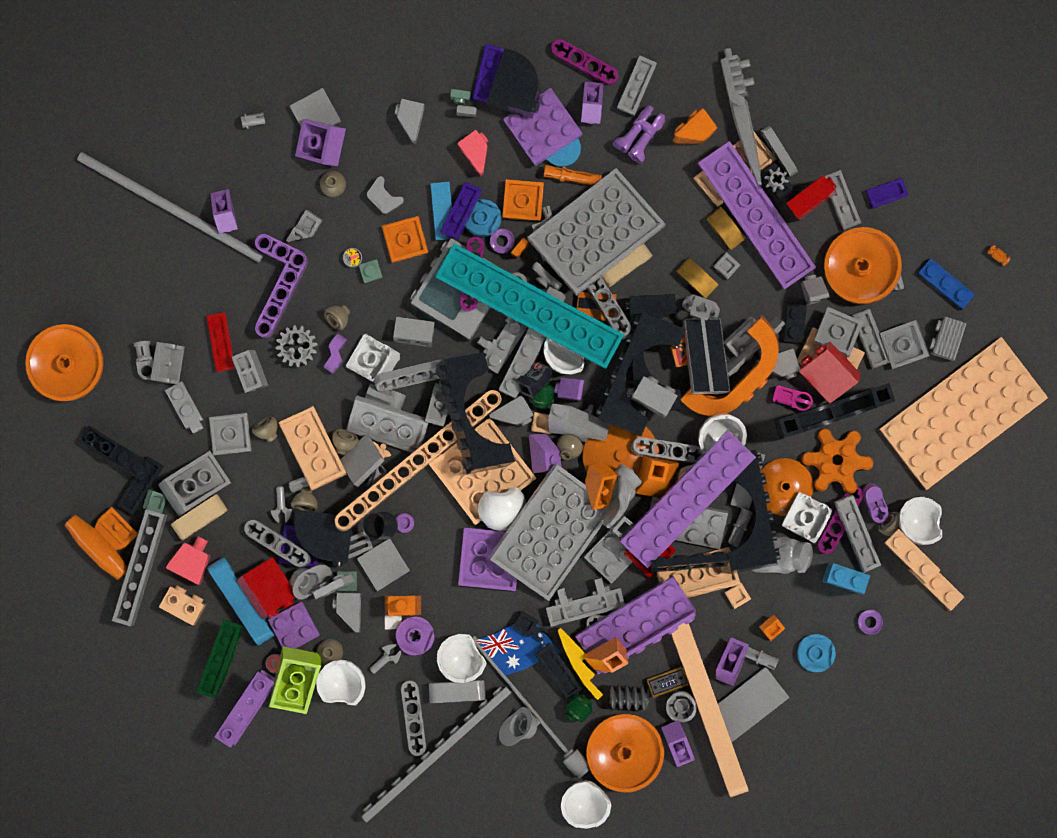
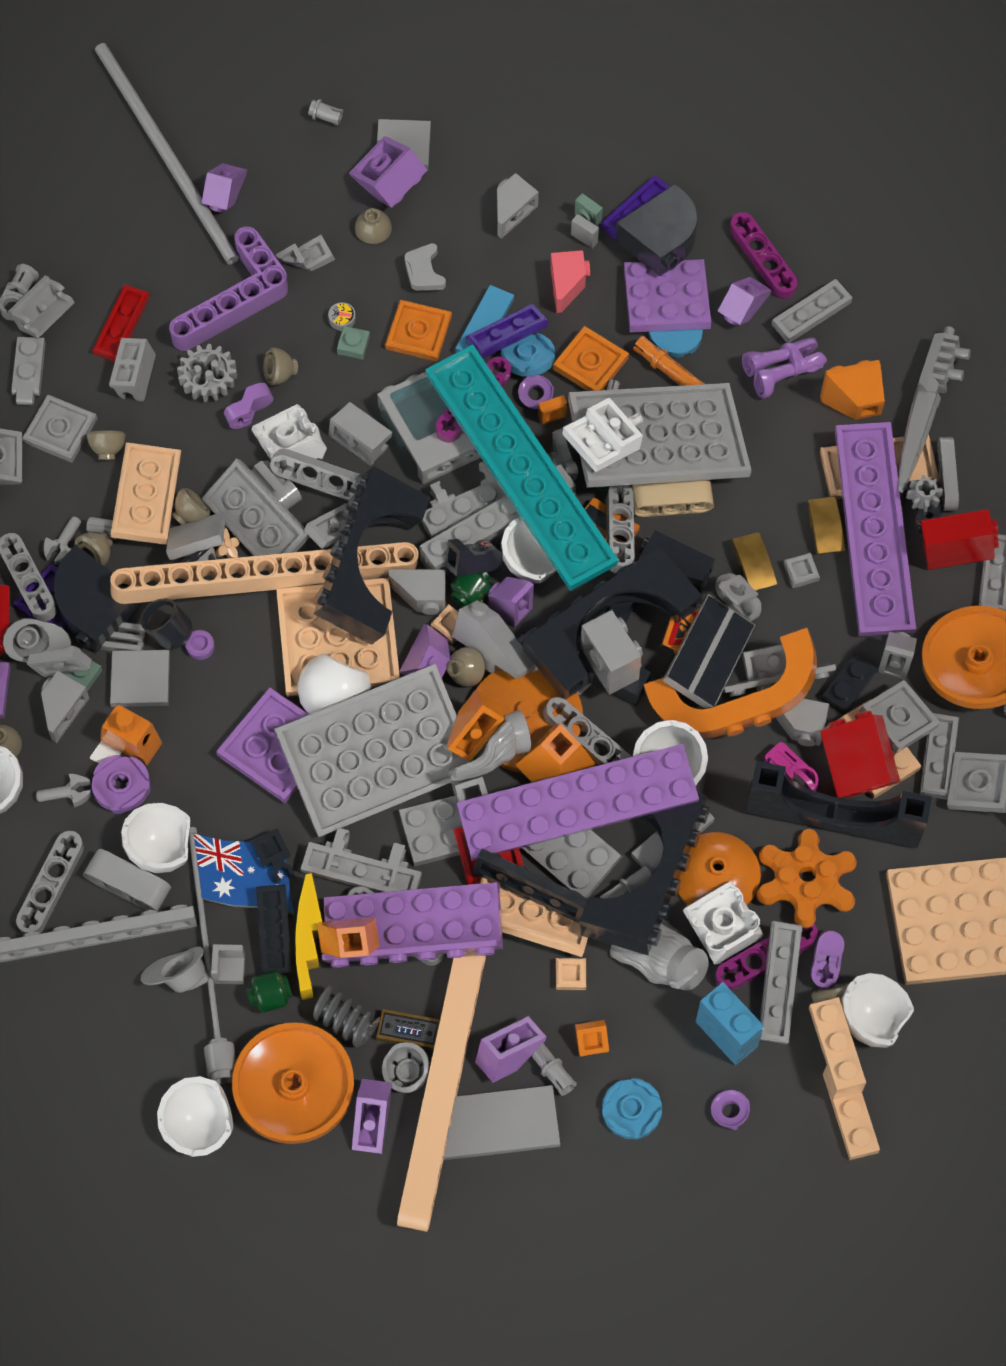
camera: 30 degrees right, 20 degrees down
none -> light grey panel [211,944,245,984]
none -> white plate [562,398,643,472]

